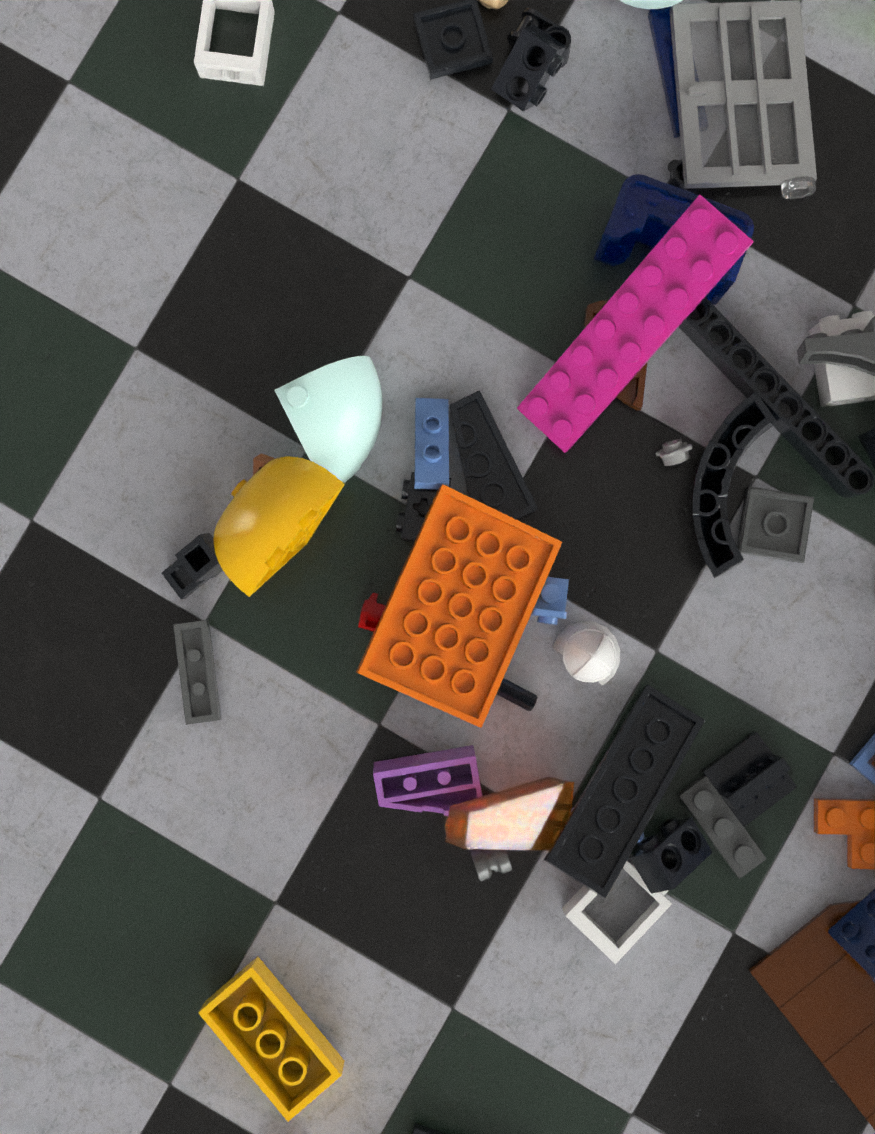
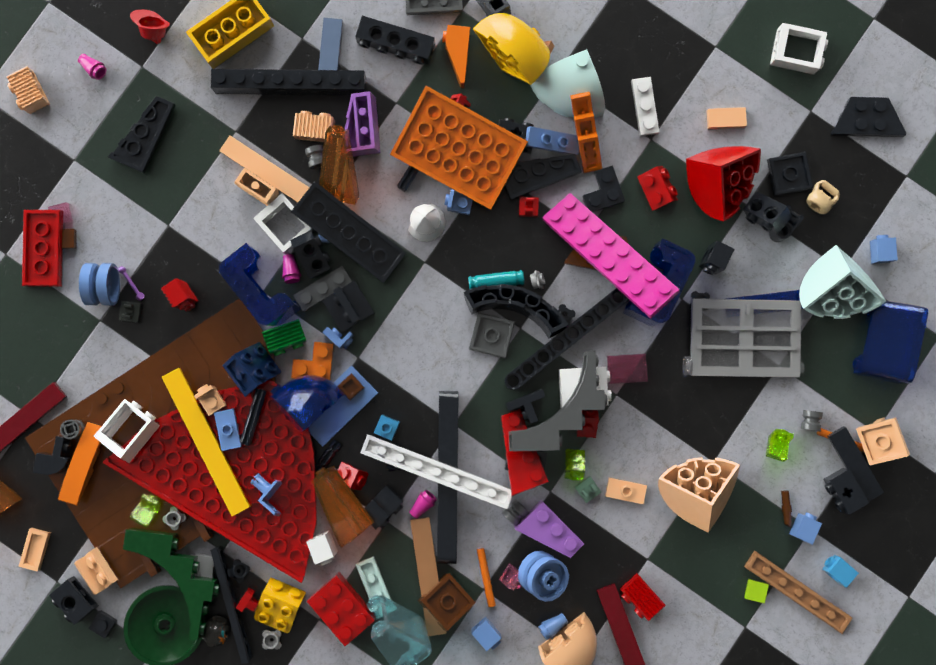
camera: 90 degrees right, 0 degrees up
none -> red brick [161,278,198,312]
none -> black brick [211,69,366,96]
none -> light nougat tile [219,136,309,203]
none -> clear blue windscreen [219,243,301,328]
none -> light nougat brick [234,168,279,206]
none -> green brick [262,319,307,357]
none -> dark pink cone [282,254,301,284]
none -> light nougat brick [293,111,335,143]
none -> sand blue tile [318,18,343,70]
none -> medium blue bracket [323,327,354,349]
none -> black brick [355,15,435,65]
none -> orange slope [442,25,470,88]
none -> teal axle [468,270,525,290]
none -> red tile [519,196,539,217]
none -> black plate [558,304,576,326]
none -> orange slope [570,92,602,173]
none -> black plate [582,165,625,213]
none -> clear pink plate [607,354,648,384]
none -> white plate [631,77,659,136]
none -> red bracket [637,166,678,211]
none -> red brick [686,146,761,221]
none -> black brick [699,241,735,275]
none -> light nougat tile [707,107,747,129]

